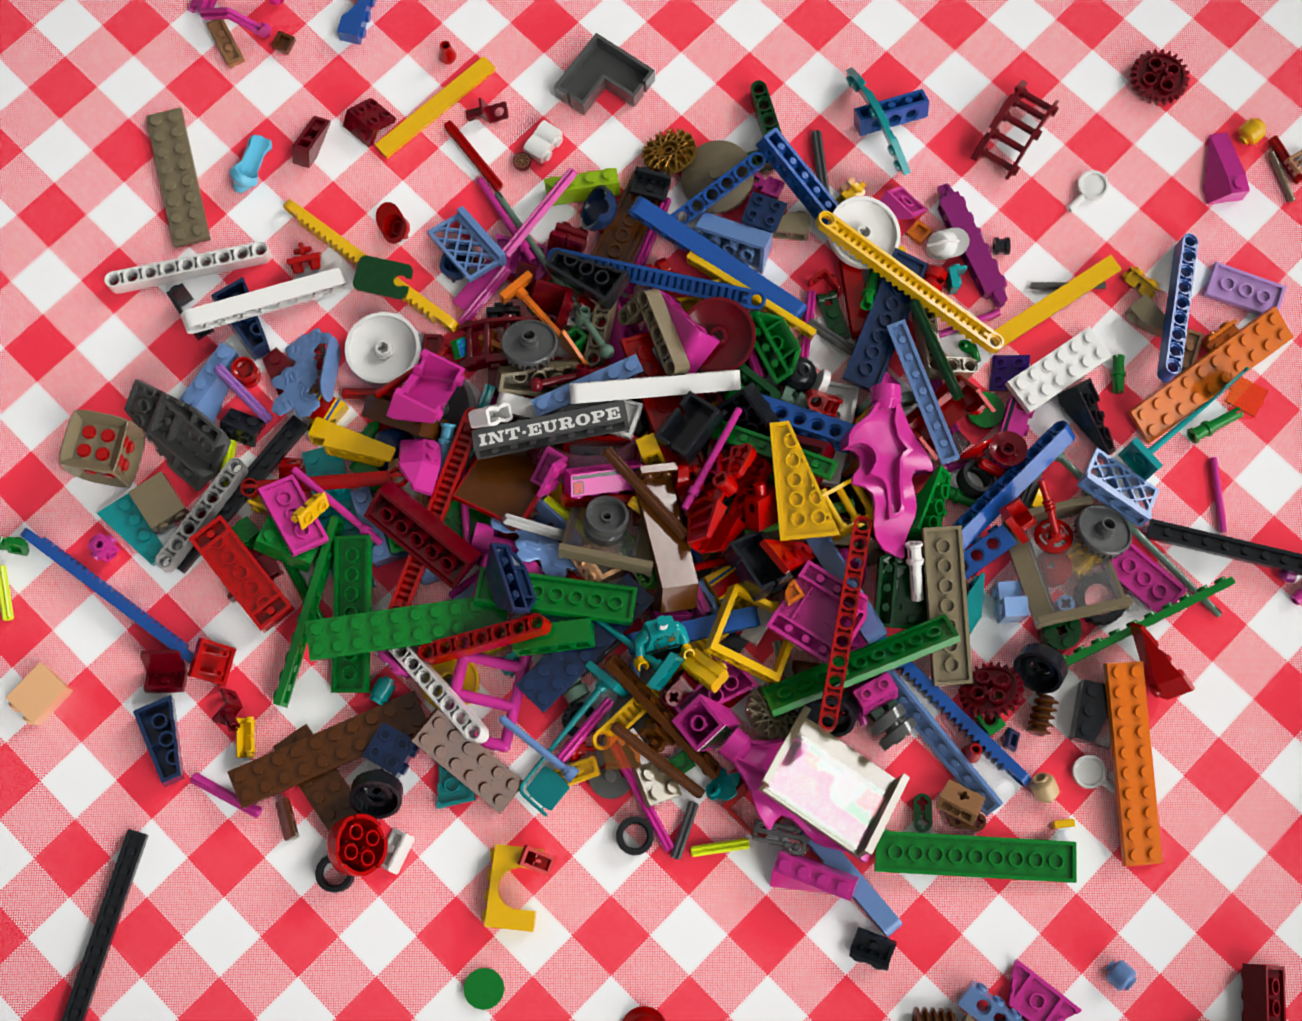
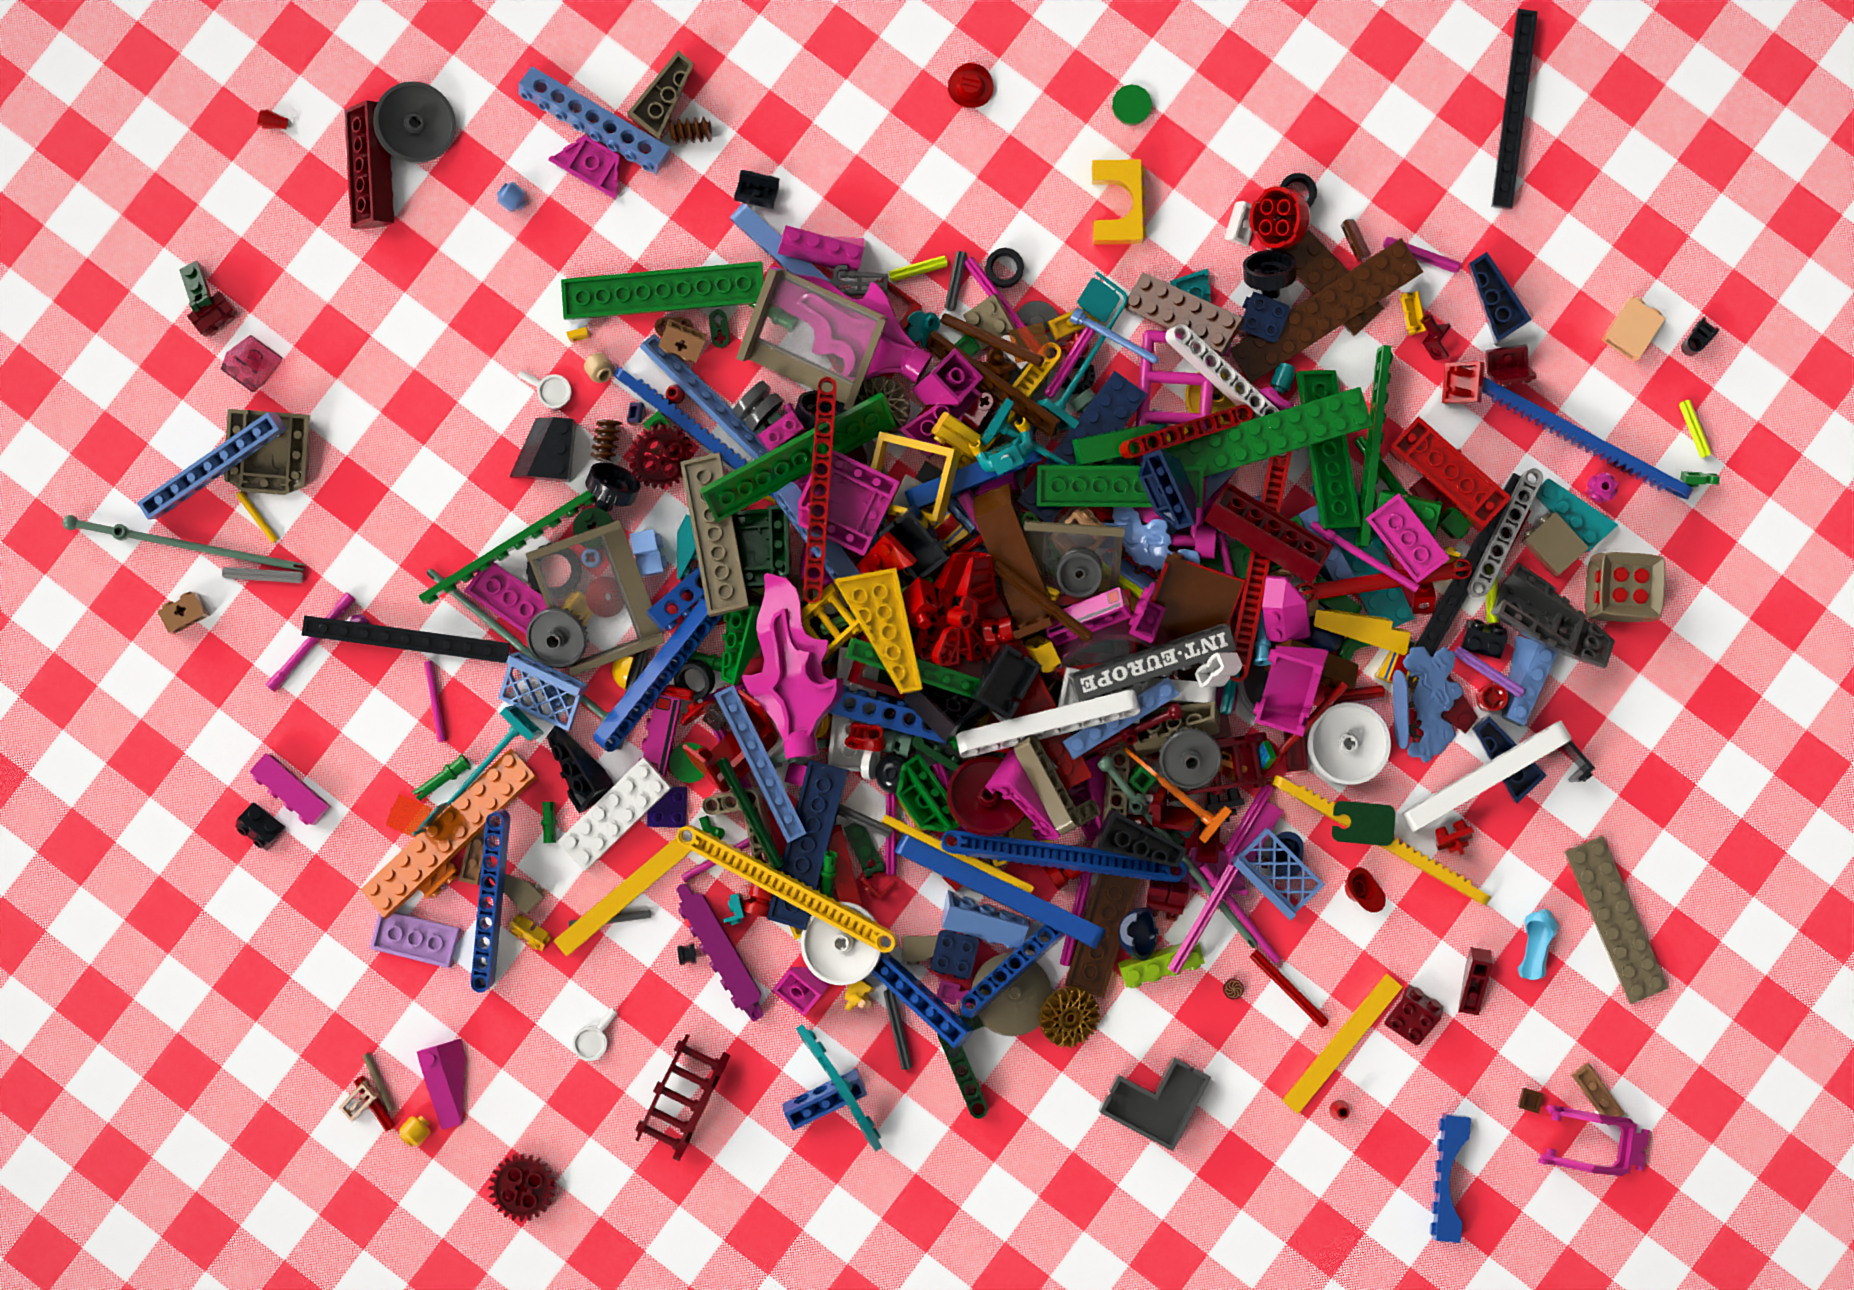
camera: 170 degrees right, 10 degrees up
white beam [104,241,272,294] -> none
yellow hinge [291,492,329,530] -> none
dark red bracket [465,98,509,124] -> none
light grey axle [502,513,573,541] -> none
red slope [517,845,556,876] -> none
white brick [523,120,563,164] -> none
black bracket [630,167,671,203] -> none
dark pink bar [681,407,743,511] -> none
orange tile [785,579,805,607] -> none
white pin [905,541,924,602] -> none
orange tile [906,219,933,246] -> none
white piece [926,228,969,260] -> none
dark red dish [989,431,1028,466] -> none
red panel [999,497,1037,544] -> none
red dish [1034,478,1074,554] -> none
orange plate [1103,661,1163,866] -> none
red wedge [1129,622,1196,700] -> none

